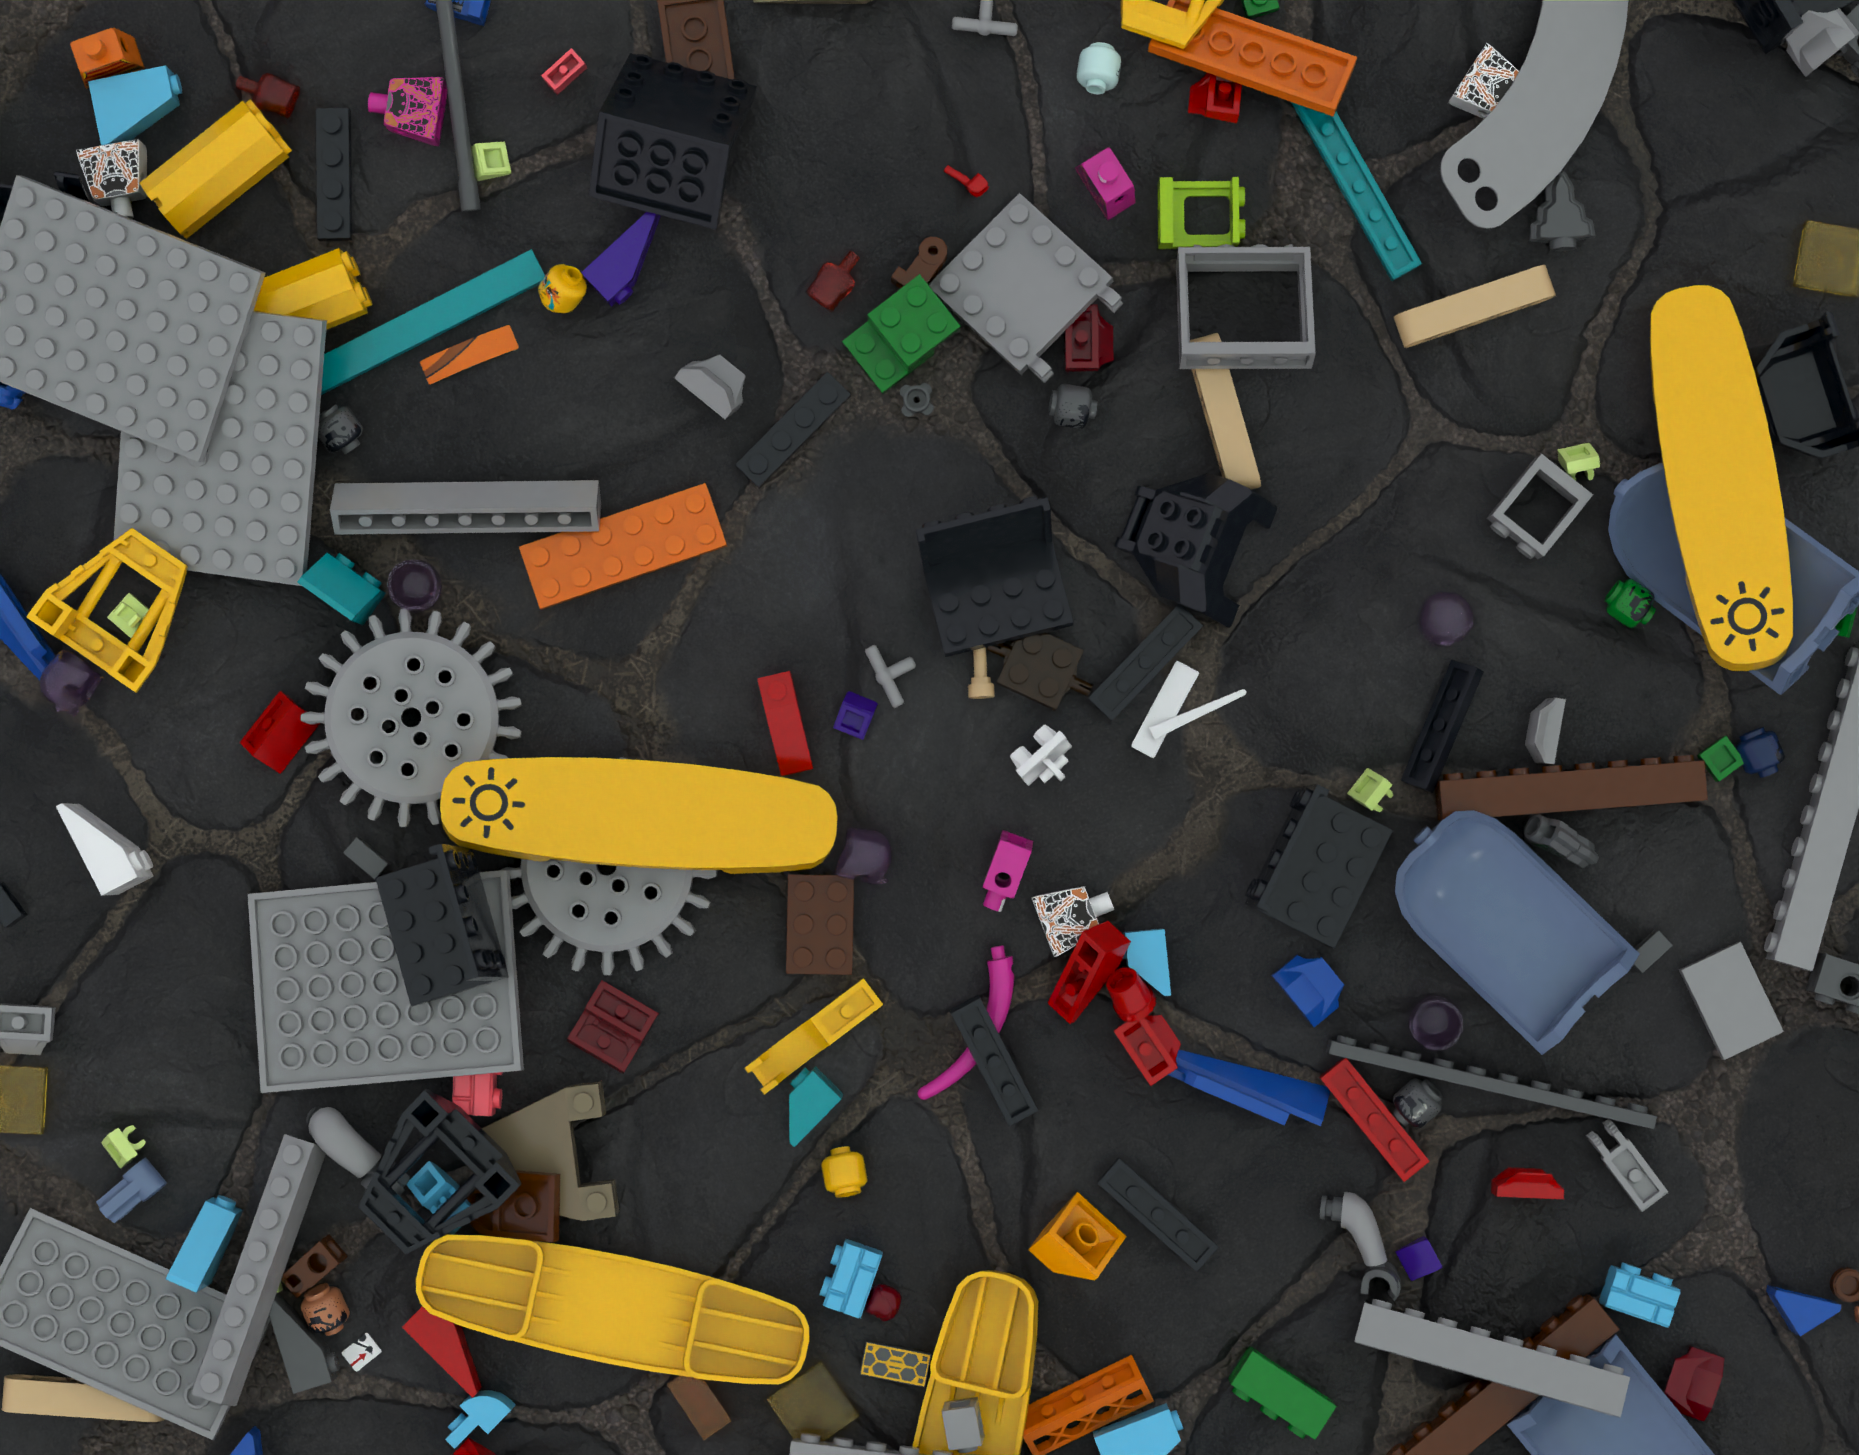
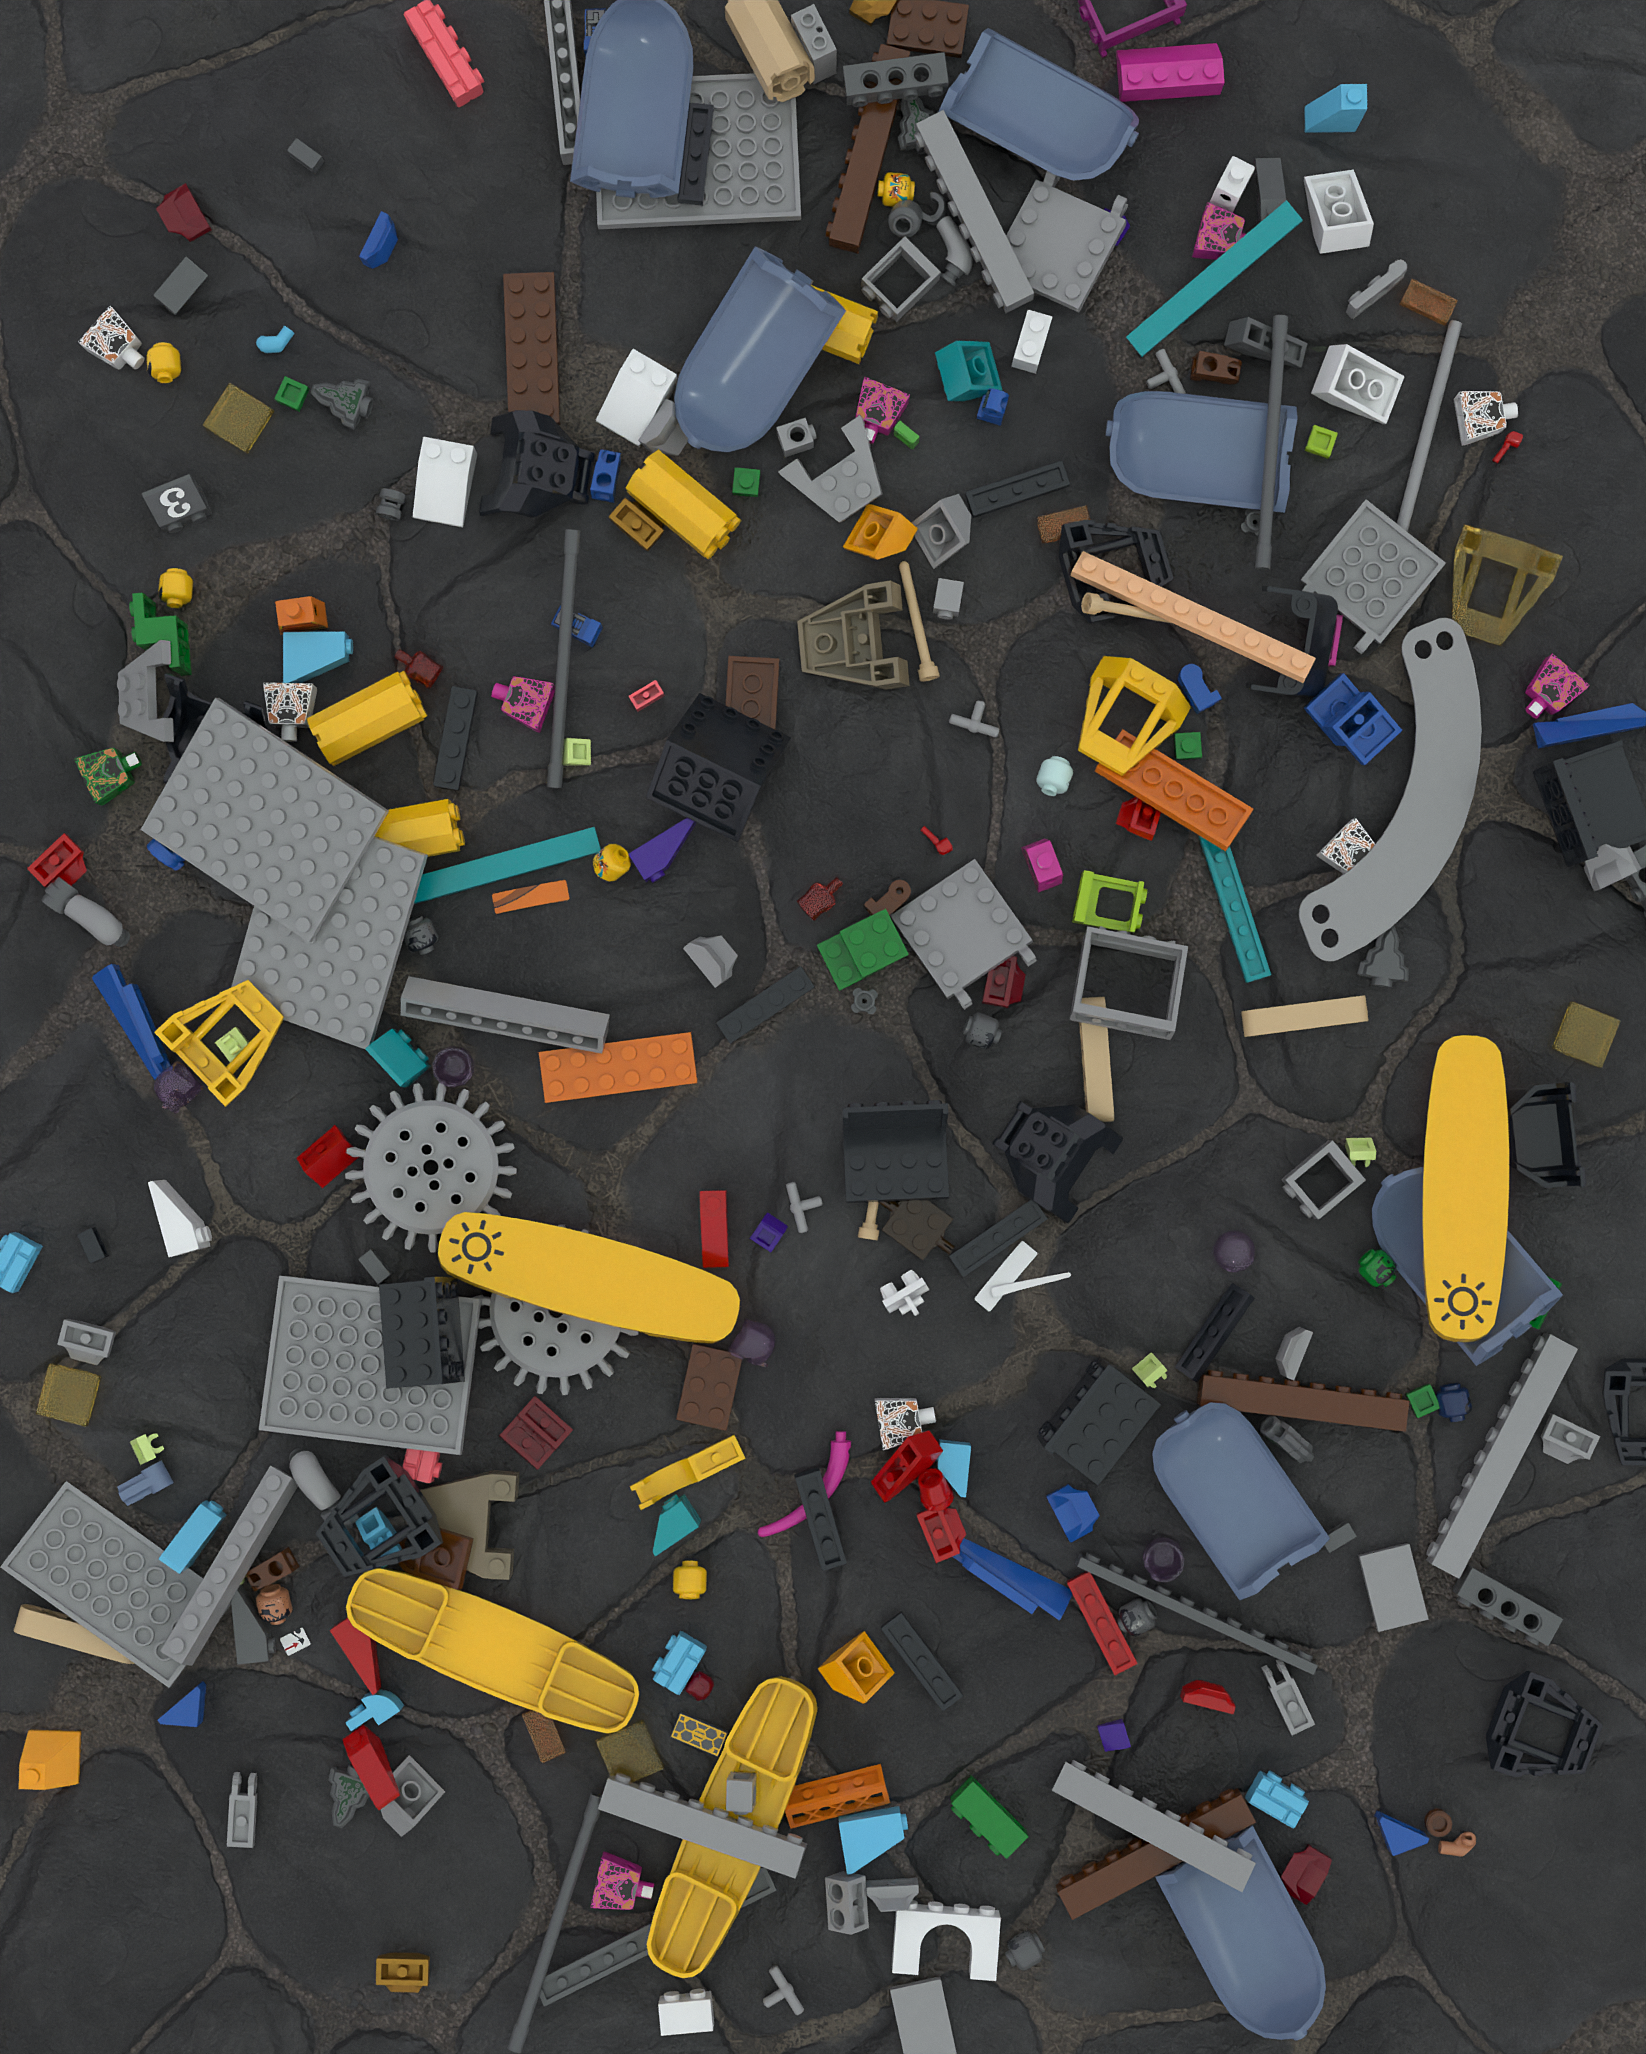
camera: 15 degrees right, 0 degrees up
dark pink torso [983,830,1033,912] -> none
light grey piece [1320,1192,1401,1301] -> none

